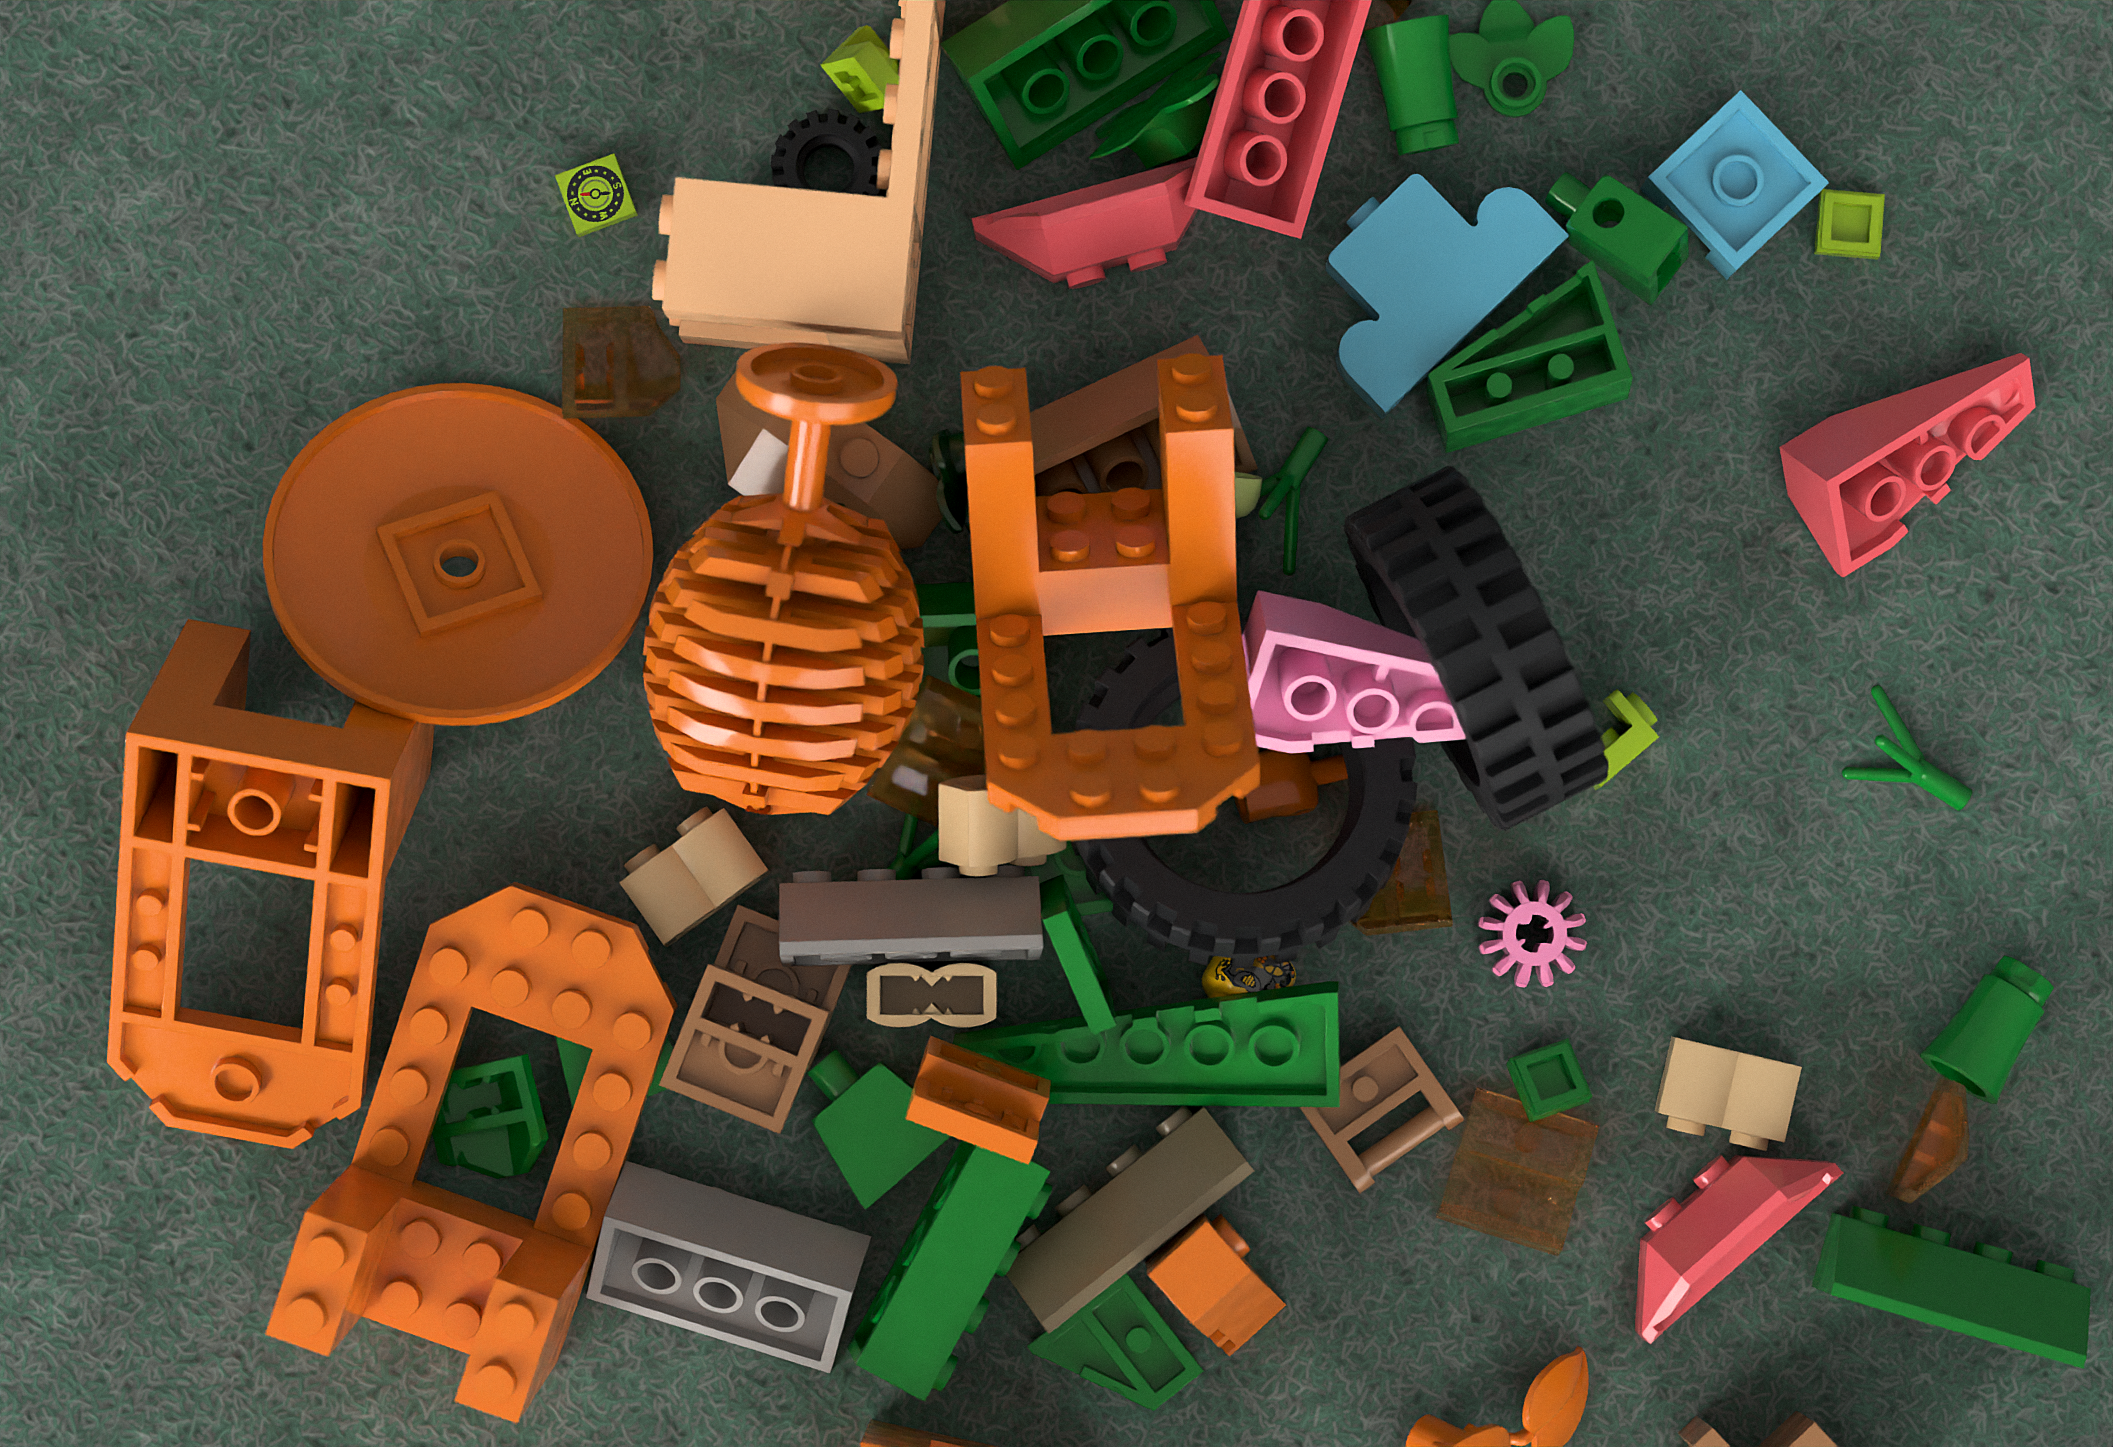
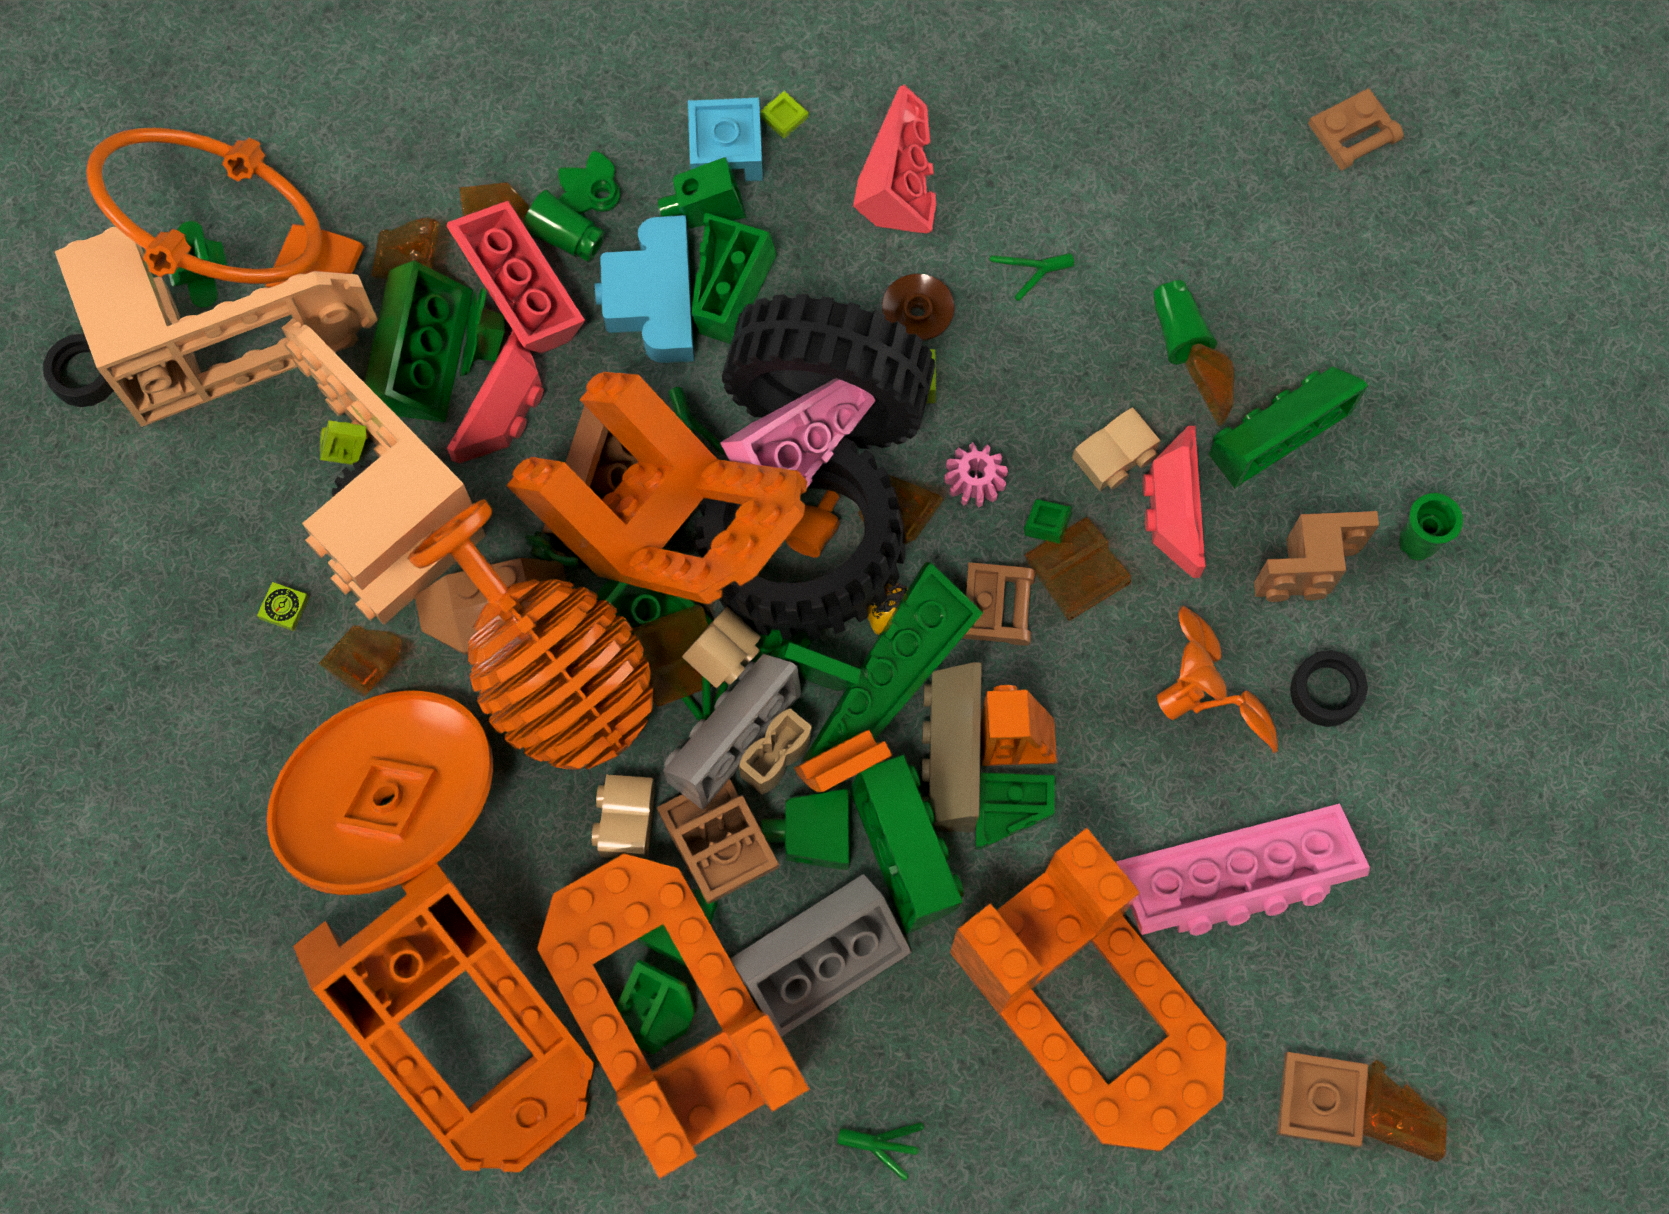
camera: 55 degrees left, 15 degrees down
none -> reddish brown dish [882,274,954,341]

